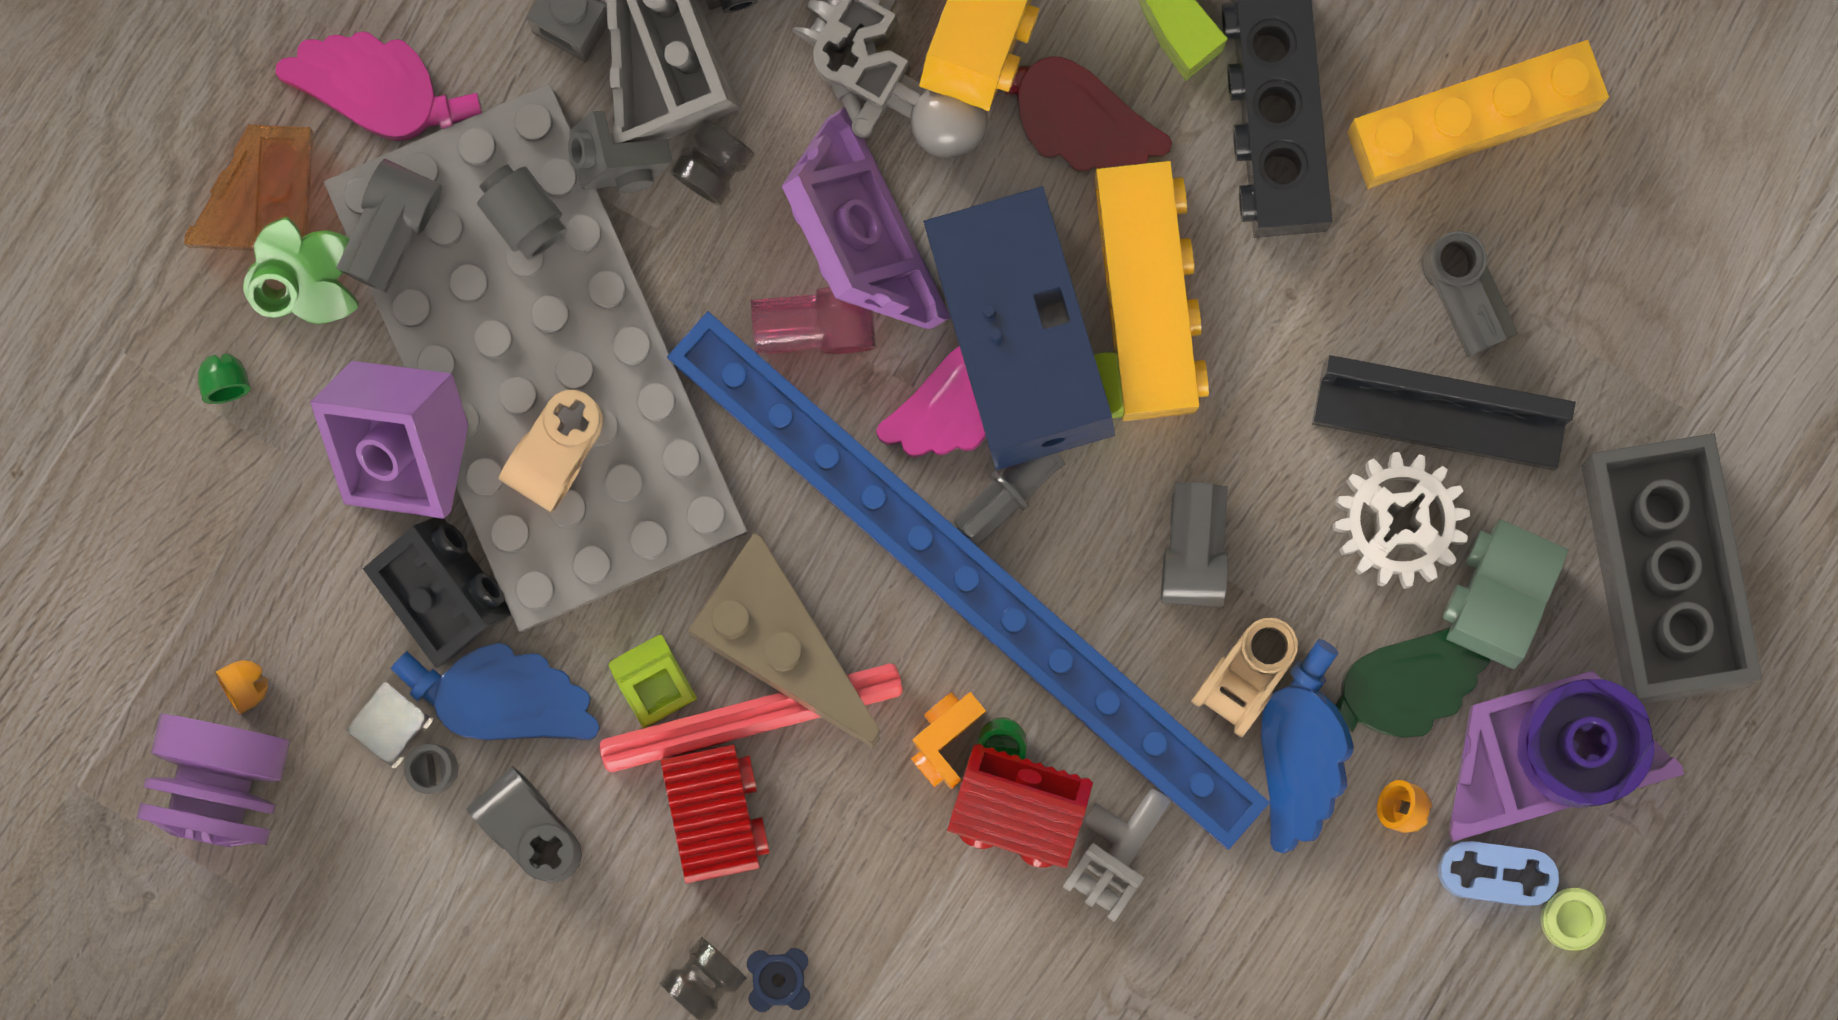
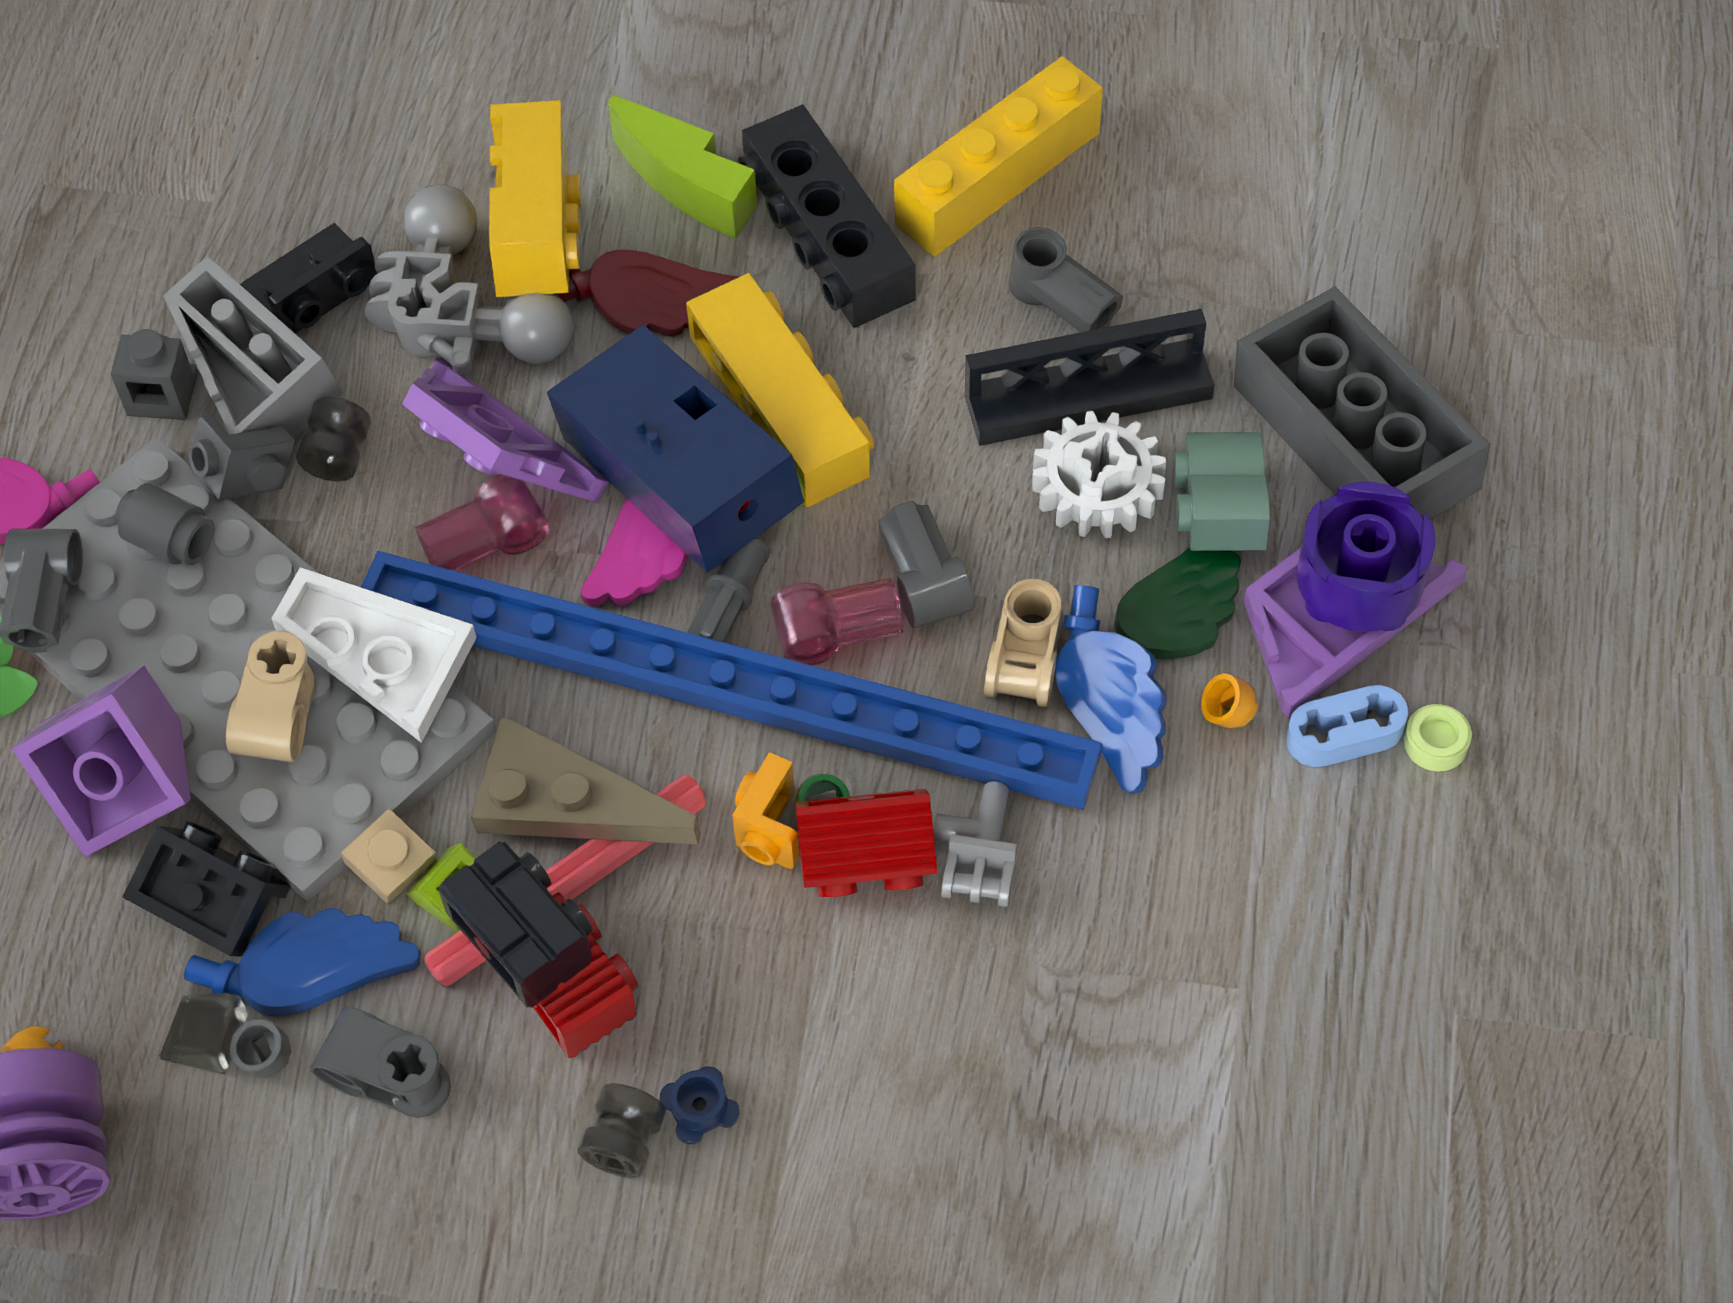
camera: 20 degrees left, 25 degrees down
none -> white wing [271,567,476,743]
none -> tan plate [341,809,436,905]
none -> black brick [438,841,593,1008]
none -> clear pink piece [770,578,904,666]

